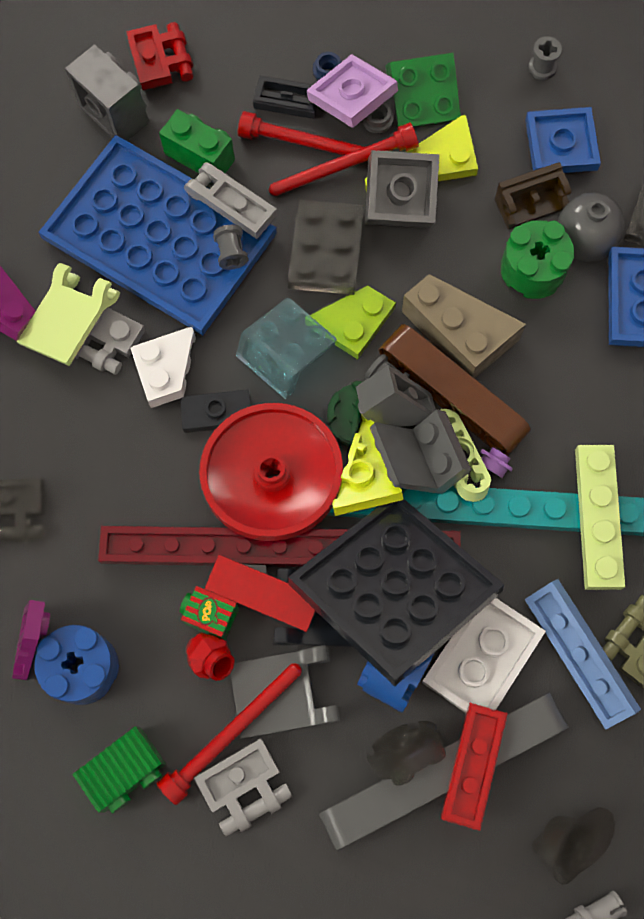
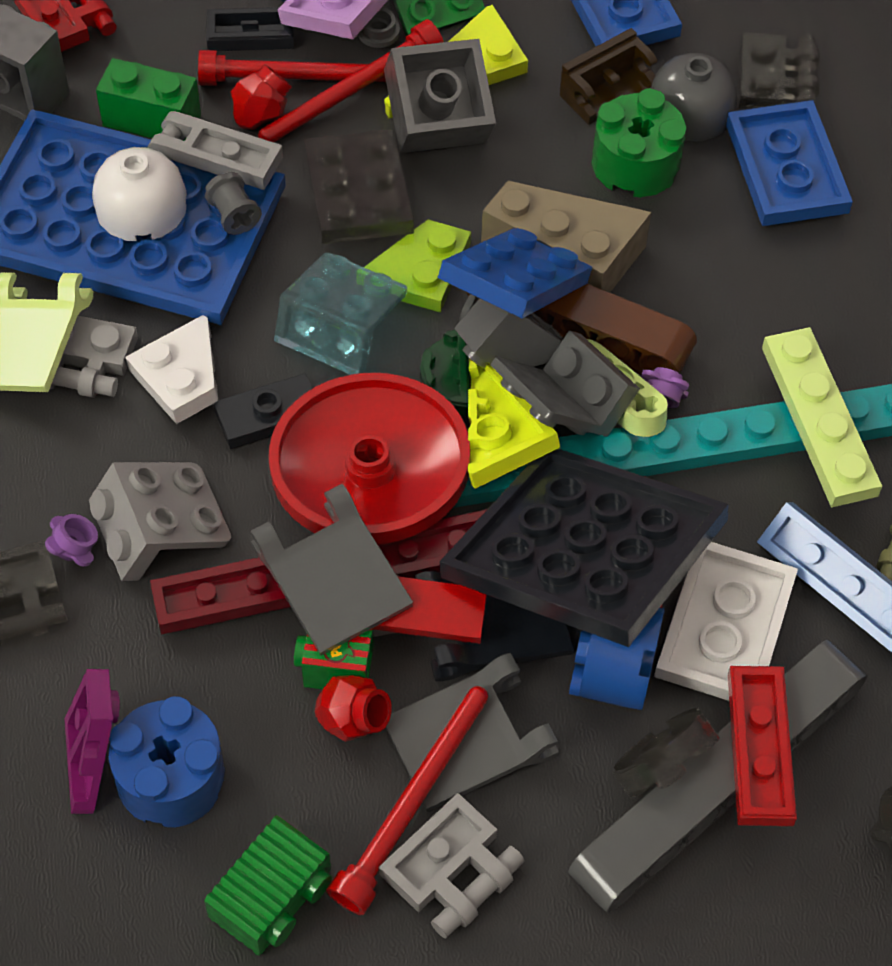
camera: 20 degrees left, 15 degrees down
none -> medium lavender plate [45,514,98,566]
none -> light grey bracket [89,462,231,581]
none -> white cylinder [92,147,187,241]
none -> red rock [231,64,292,130]
none -> dark grey flag [250,484,413,656]
none -> blue plate [438,228,593,318]

